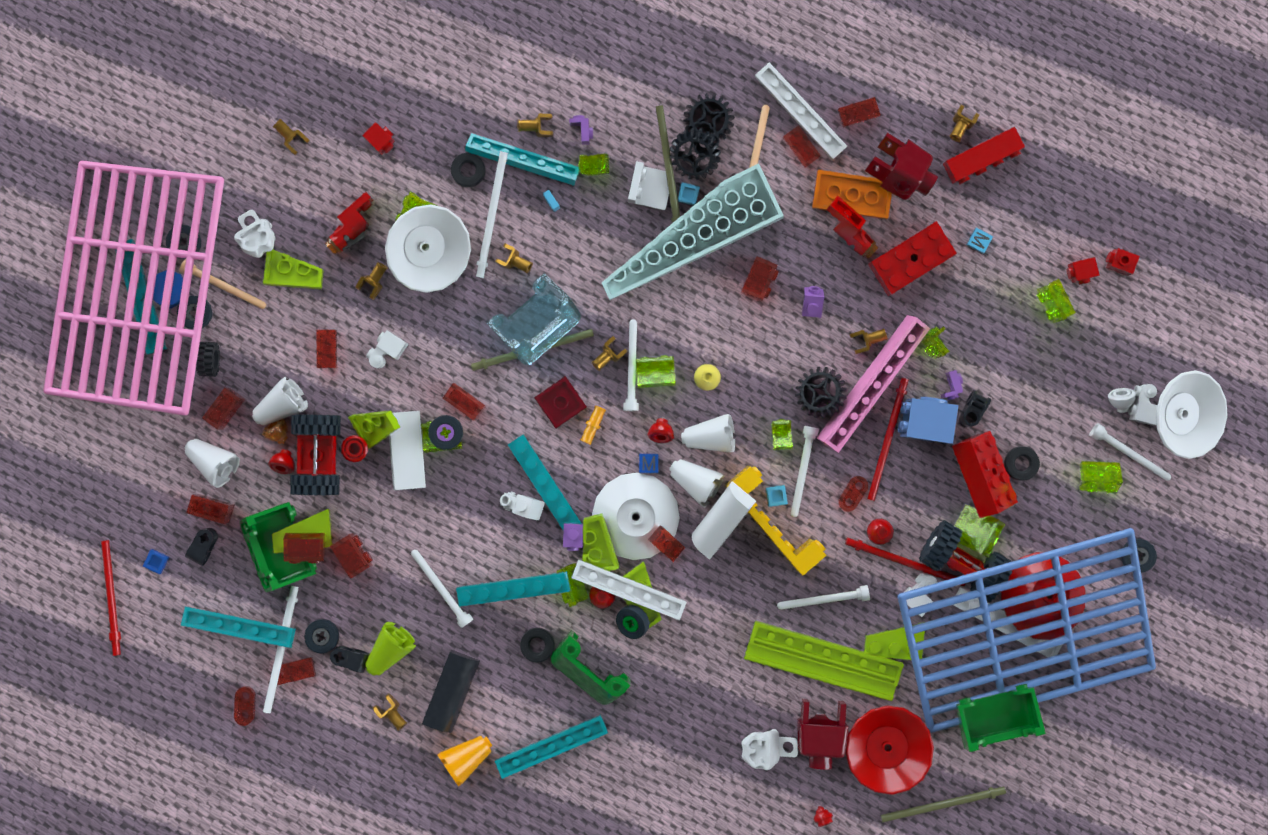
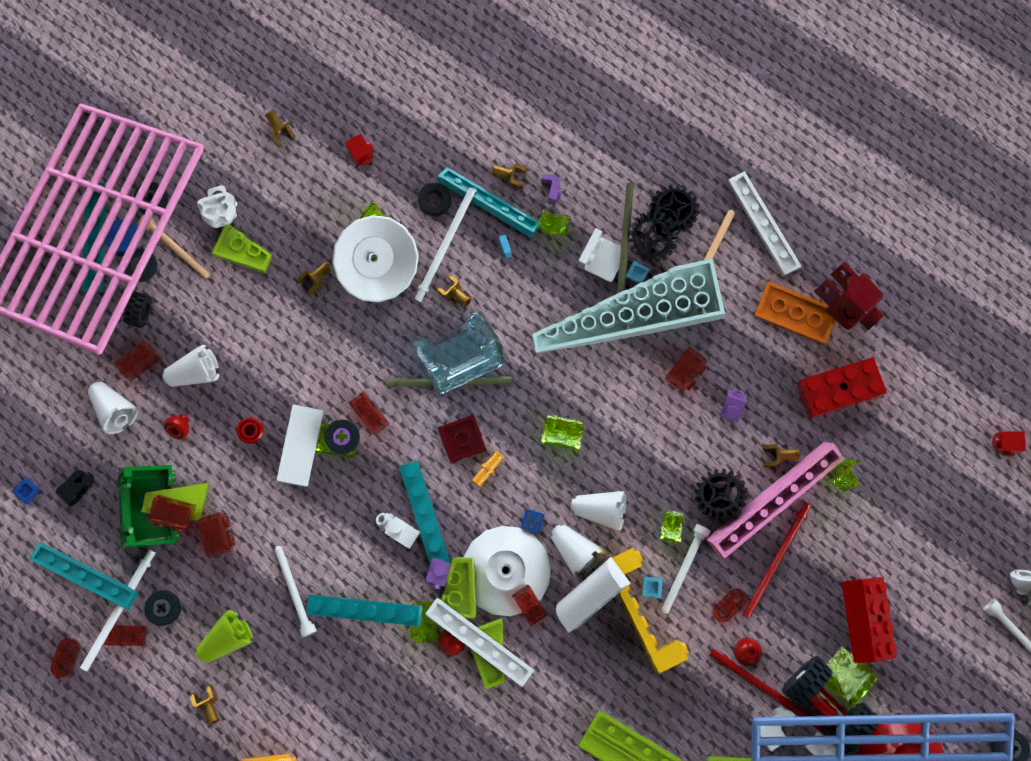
camera: 20 degrees right, 10 degrees down
clear red brick [186,494,235,524] -> none
clear orange brick [262,419,288,444] -> none
plate [290,415,341,495] -> none
clear red plate [316,330,337,368] -> none
red plate [325,192,373,254] -> none
black piece [330,646,370,673] -> none
lime wing [348,410,401,449] -> none
white brick [366,330,408,368] -> none
black brick [422,650,480,733] -> none
black tyre [520,628,555,663] -> none
green windscreen [551,630,631,705] -> none
pearl gold piece [591,336,628,371] -> none
black bush [616,605,650,639] -> none
white piece [623,319,639,411] -> none
red brick [647,418,674,443] -> none
light yellow brick [694,364,721,391] -> none
white piece [777,585,870,610] -> none
clear red plate [783,125,821,168] -> none
red plate [826,195,878,259] -> none
clear red plate [838,97,880,128] -> none
medium blue brick [898,397,959,444] -> none
medium lavender bracket [941,370,963,400] -> none
red brick [943,127,1025,185] -> none
pearl gold piece [949,104,980,142] -> none
black piece [959,390,991,427] -> none
medium azure tile [966,227,993,254] -> none
black tyre [1004,446,1040,481] -> none
clear neon green bracket [1037,279,1076,323] -> none
clear neon green bracket [1079,461,1123,493] -> none

